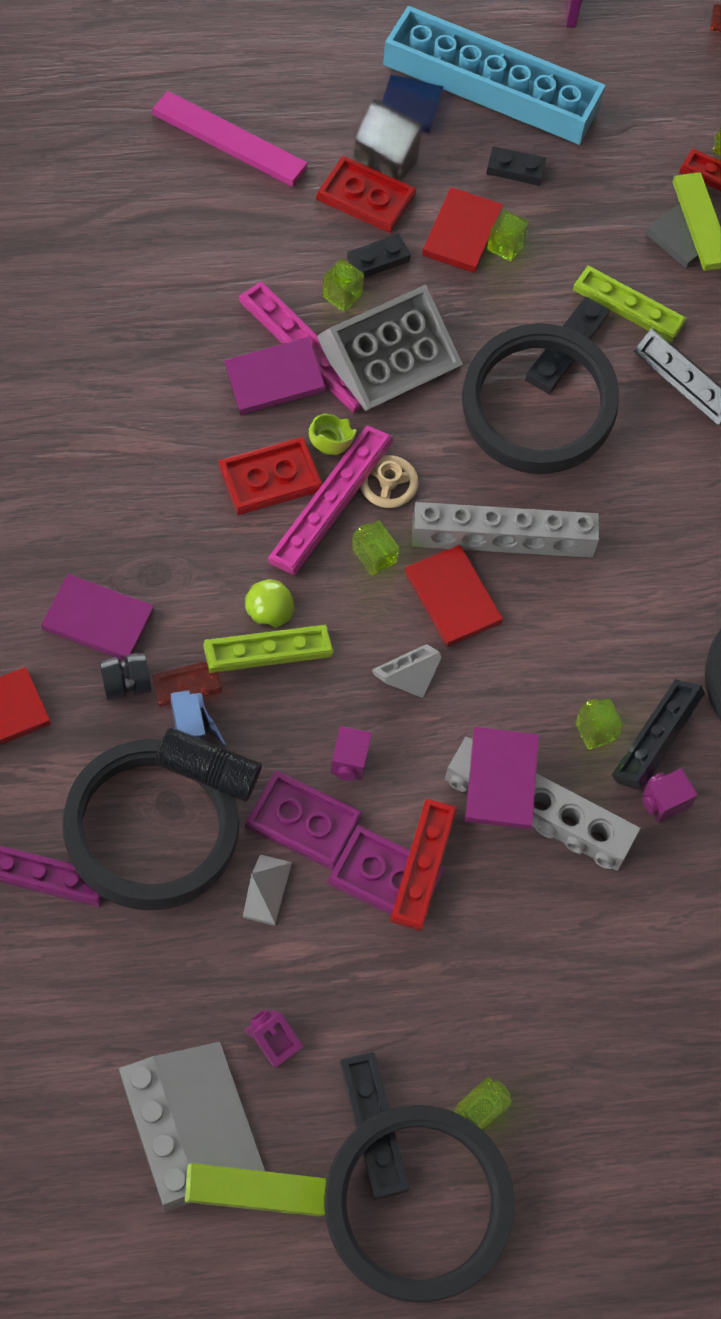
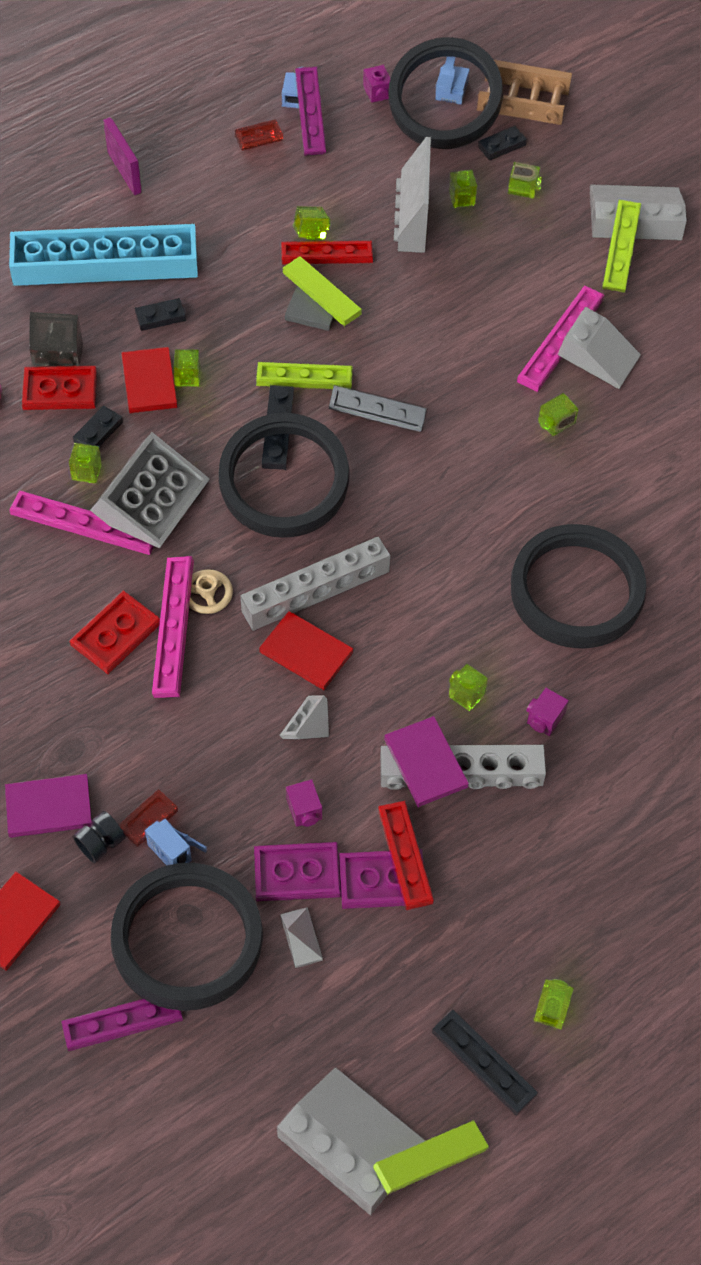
camera: 25 degrees left, 5 degrees down
black piece [154,726,262,802] -> none
lime tile [203,625,333,673] -> none
magenta tile [224,337,325,415] -> none
lime hair [245,579,295,628] -> none
magenta bracket [245,1009,303,1067] -> none
lime hair [309,413,357,455] -> none
black tyre [324,1105,514,1303] -> none
clear neon green brick [352,520,399,576] -> none
clear blue tile [377,74,443,133] -> none
black plate [612,679,705,790] -> none

